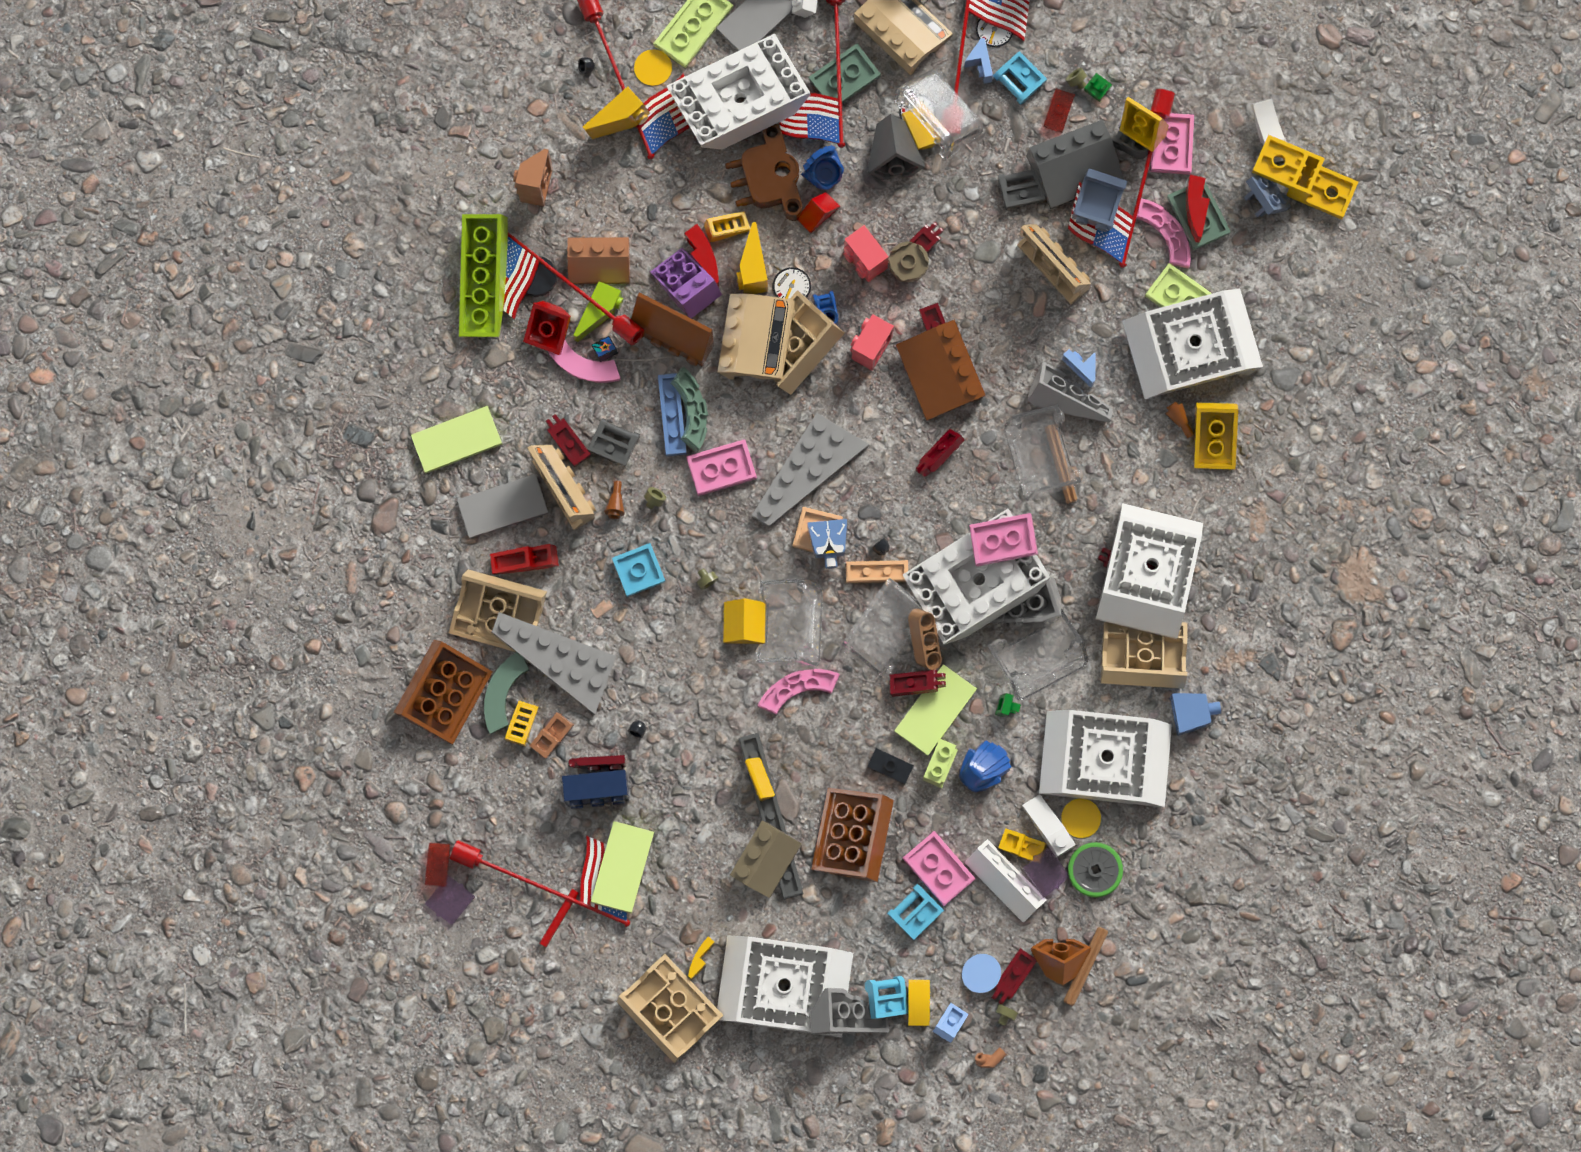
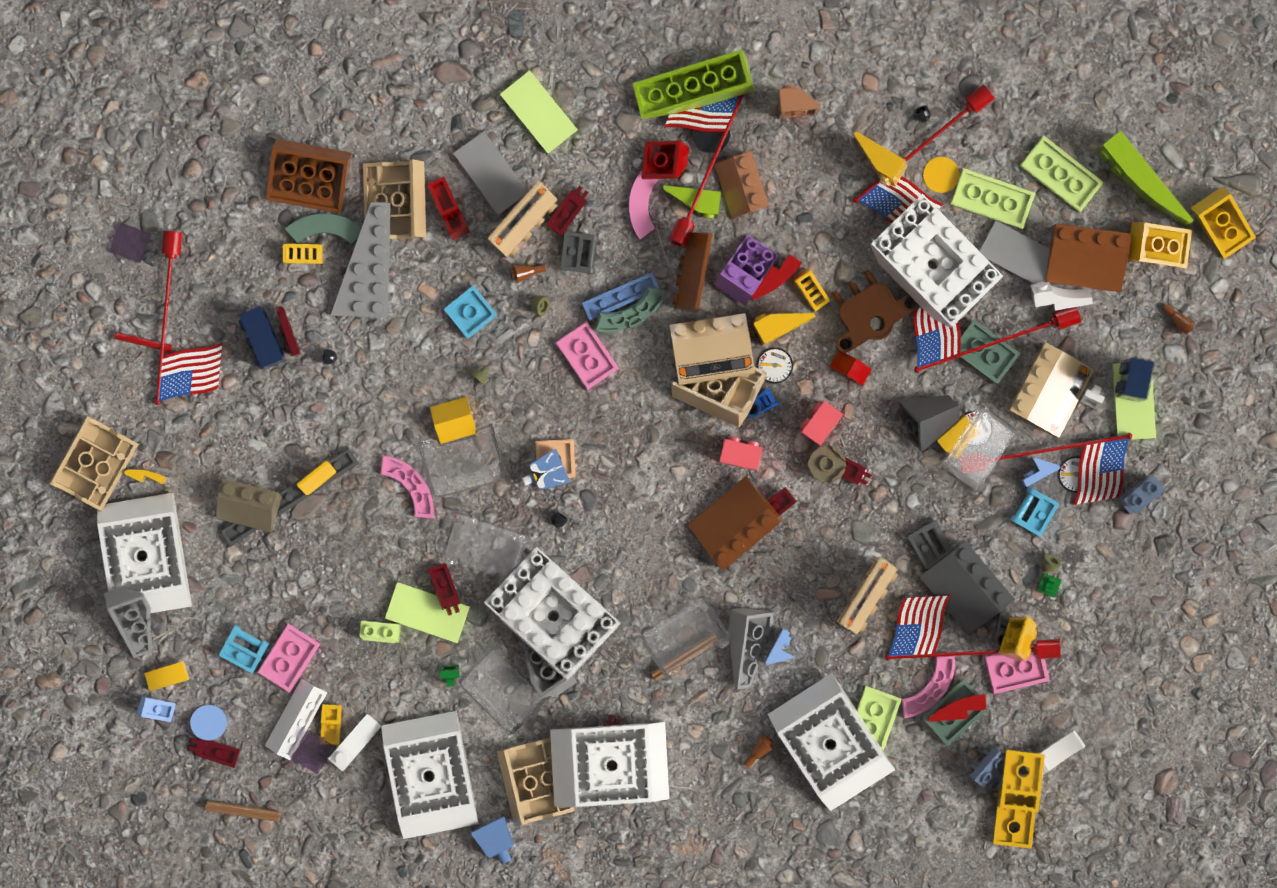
camera: 70 degrees right, 10 degrees up
clear red plate [425,843,451,887] -> none
nougat slope [530,712,574,759] -> none
tile [591,336,619,362] -> none
yellowish green tile [591,821,654,914] -> none
light grey wing [752,413,869,527] -> none
blue hair [800,145,844,190] -> none
dark orange slope [811,788,894,882] -> none
light nougat tile [846,560,908,583] -> none
medium azure plate [865,976,908,1019] -> none
black plate [867,748,914,785] -> none
medium nougat beam [908,609,942,670] -> none
dark red hinge [916,429,965,477] -> none
blue hair [959,740,1011,792] -> none
bright pink tile [969,513,1038,567] -> none
nougat arm [975,1047,1007,1068] -> none
olive tile [996,1004,1018,1026] -> none
dark orange slope [1031,939,1091,985] -> none
clear red plate [1043,88,1075,133] -> none
yellow sticker [1061,798,1101,838] -> none
dark grey wheel [1068,842,1123,897] -> none
sand blue panel [1072,169,1127,232] -> none
yellow slope [1194,403,1239,469] -> none

